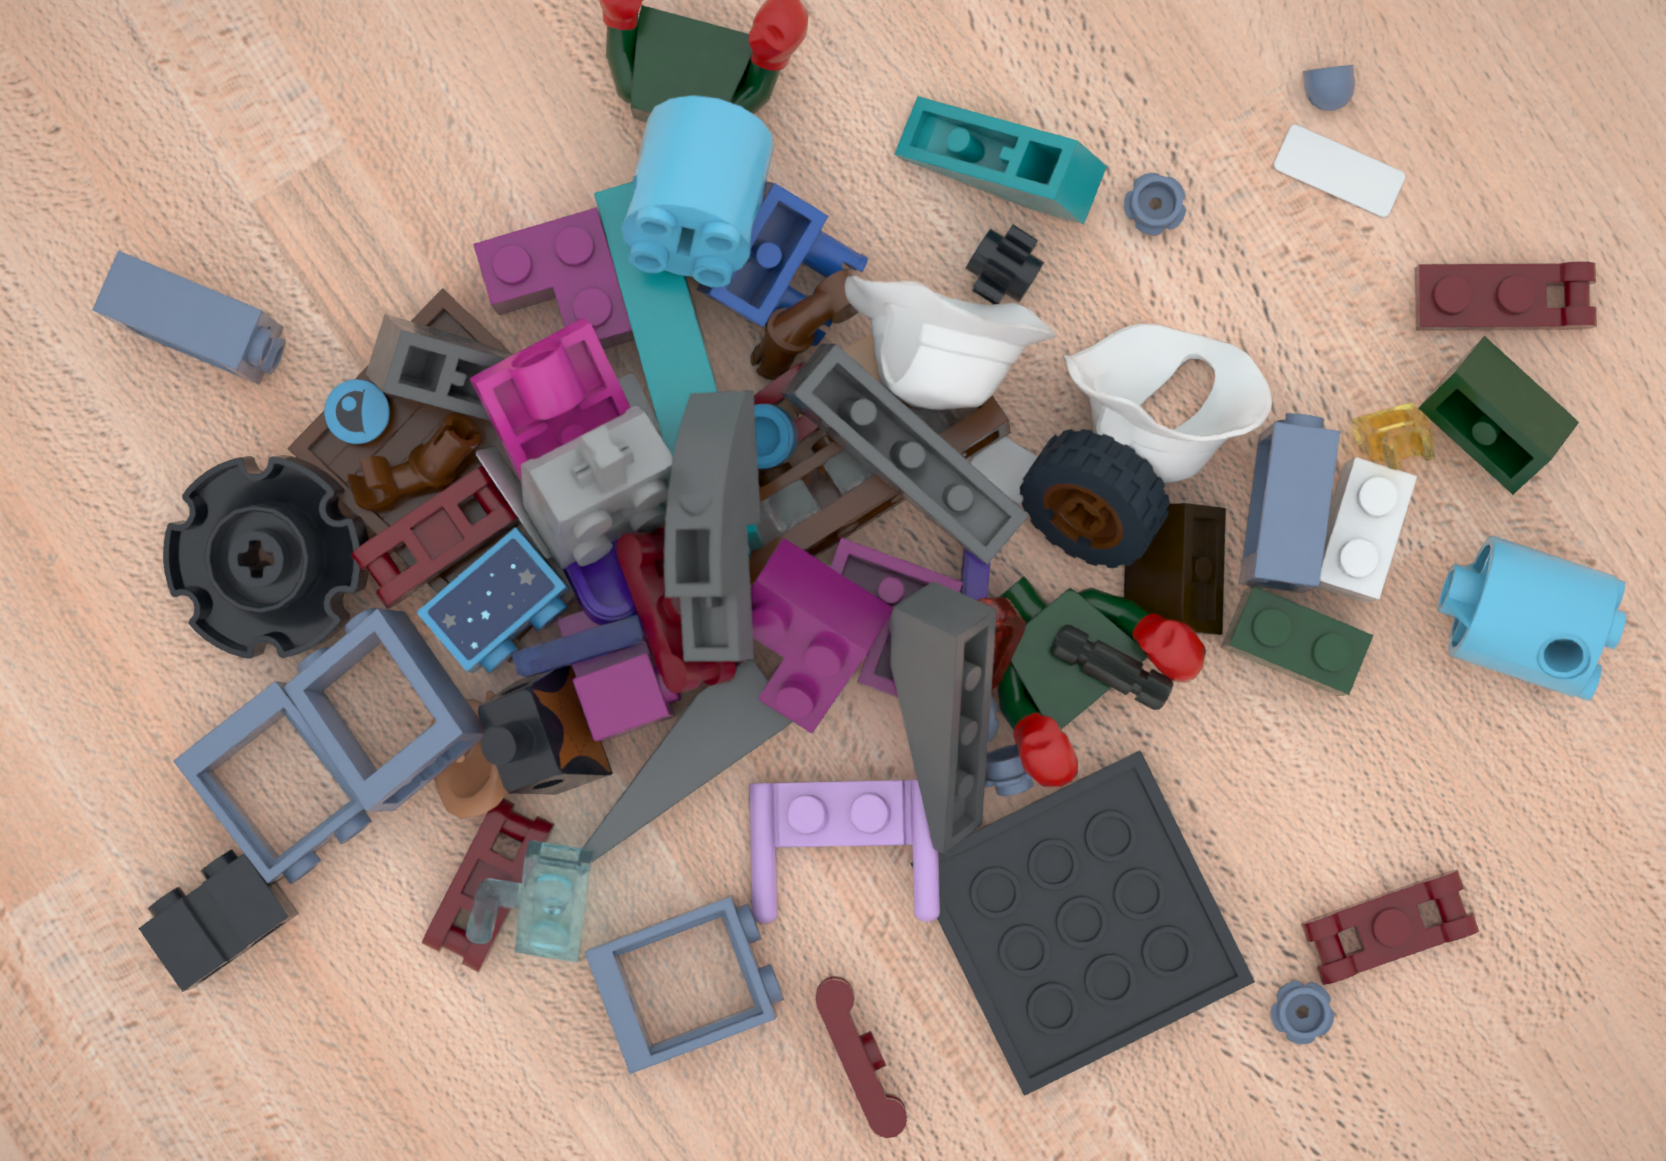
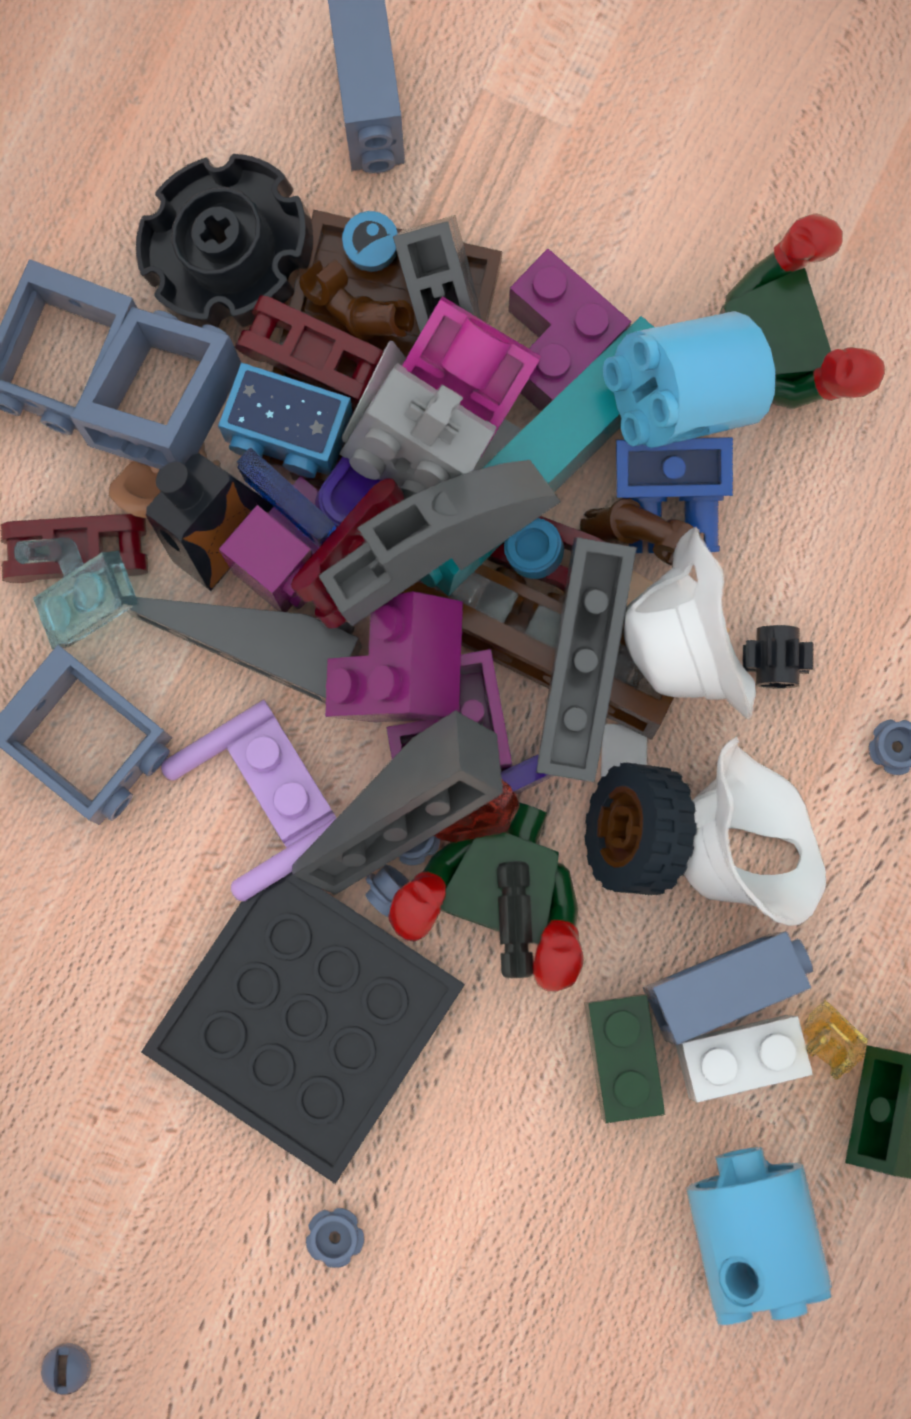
camera: 60 degrees right, 5 degrees down
dark red plate [816,976,907,1138] -> none
teal slope [894,96,1107,225] -> none
dark brown panel [1124,503,1226,635] -> none
dark red plate [1301,870,1479,985] -> none

